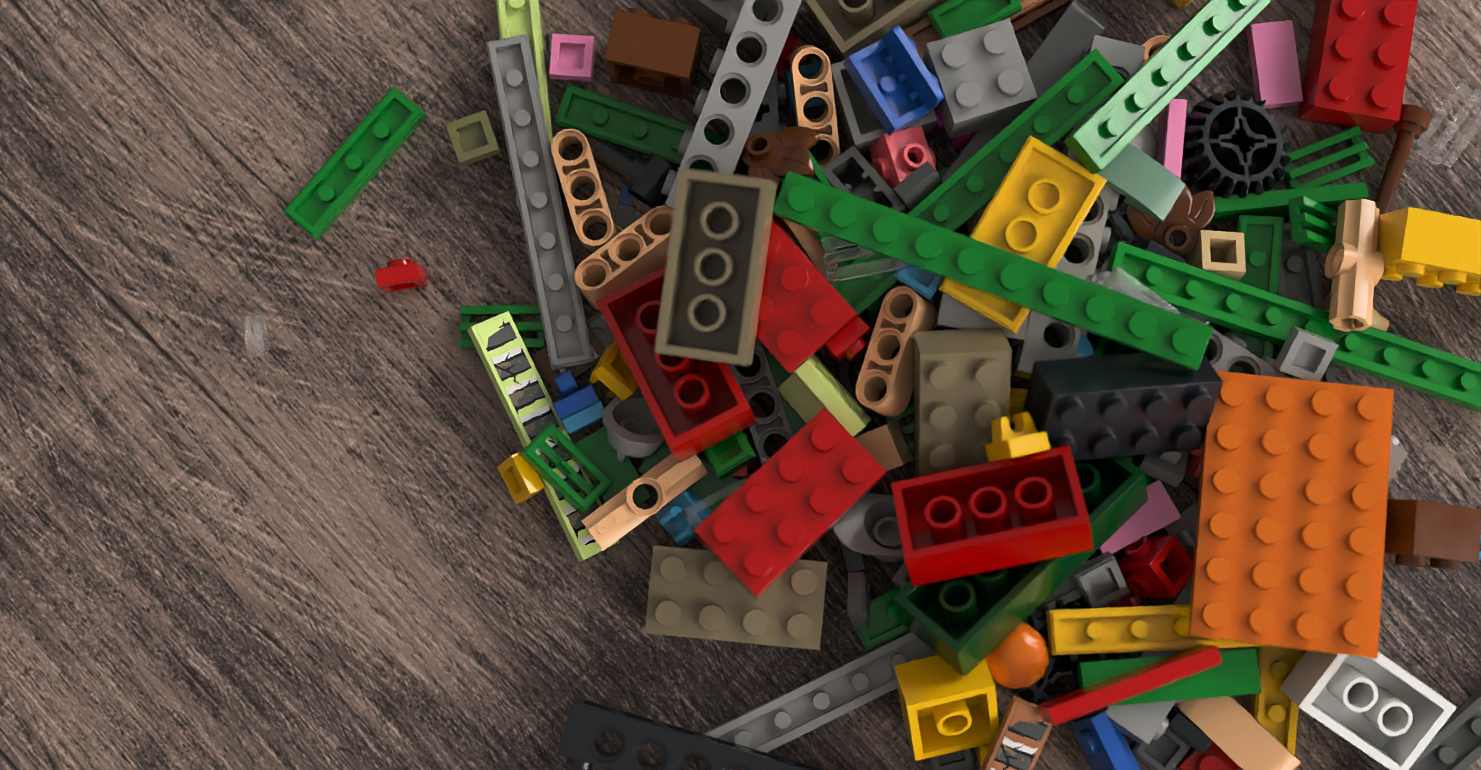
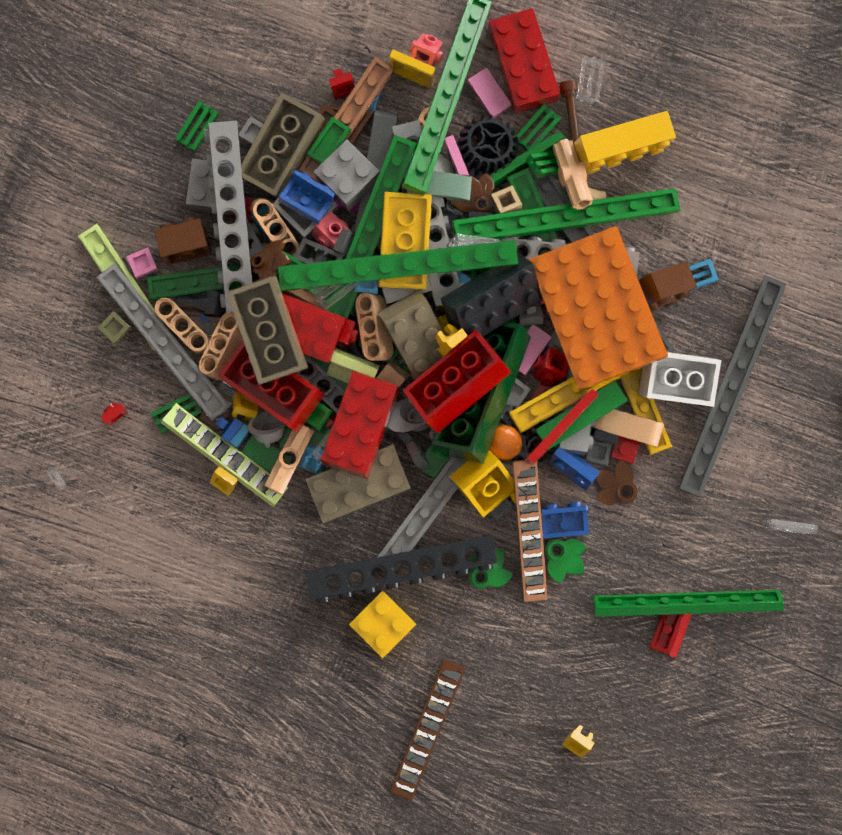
camera: 35 degrees left, 0 degrees up
green tile [283,86,427,241] -> none
green tile [519,422,612,514] -> none
dark grey tile [1071,551,1130,609] -> none
light grey plate [1273,326,1339,381] -> none

